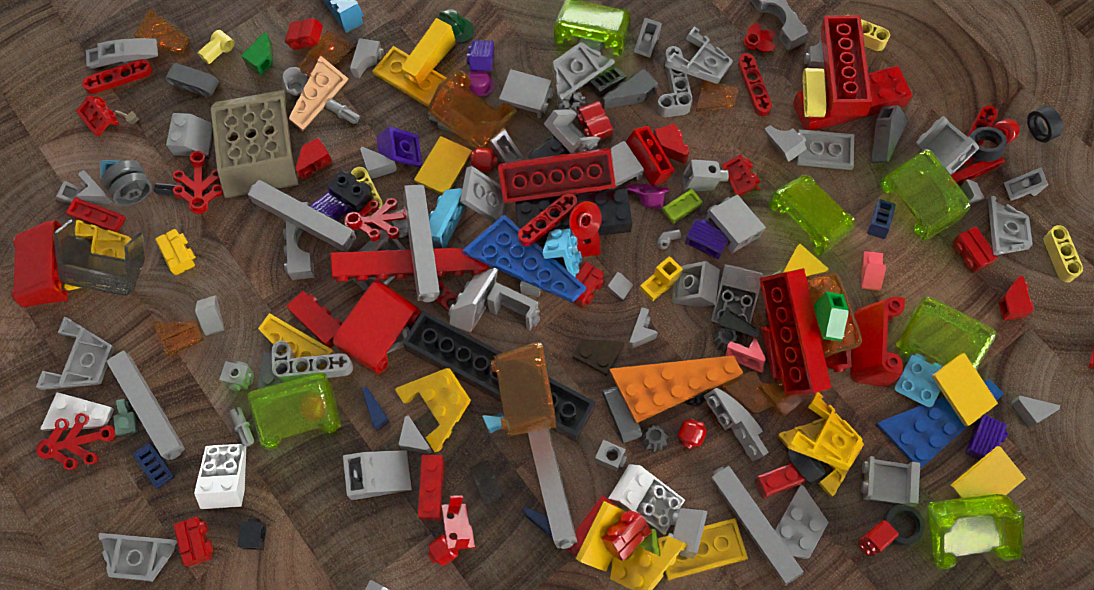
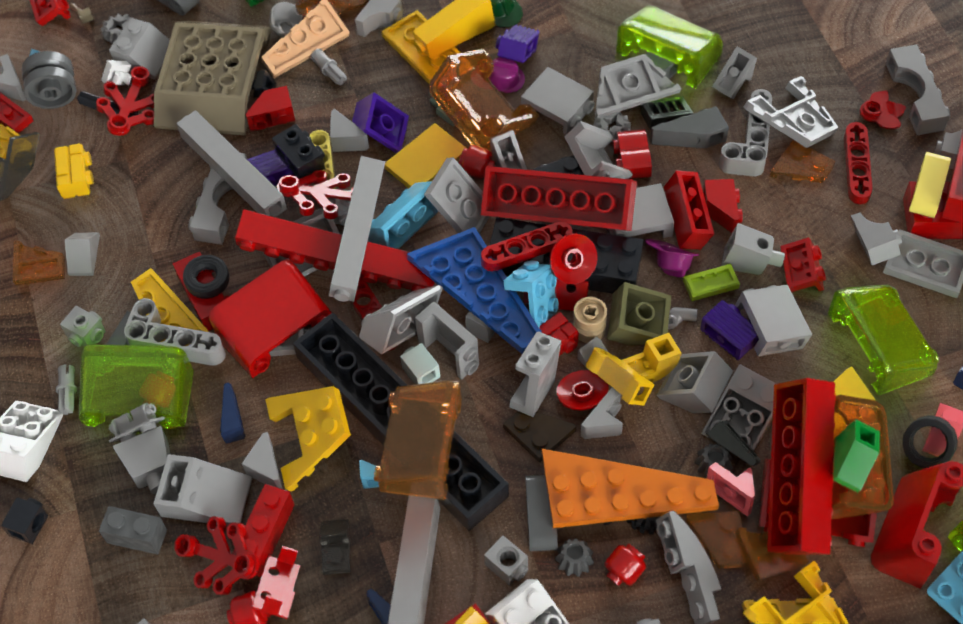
camera: 20 degrees right, 10 degrees down
none -> dark grey brick [99,506,167,555]
none -> light grey gear [101,13,130,43]
none -> white tile [101,60,132,85]
none -> light grey hinge [109,403,165,442]
none -> light grey torso [113,426,170,494]
none -> red plant [174,516,259,595]
none -> black tyre [183,255,229,299]
none -> black tile [251,69,276,98]
none -> light aqua brick [400,343,440,390]
none -> light grey panel [509,332,561,417]
none -> red dish [556,370,609,410]
none -> tan wheel [573,297,607,343]
none -> yellow leg [585,347,655,405]
none -> olive slope [607,282,671,346]
none -> black tyre [902,415,958,468]

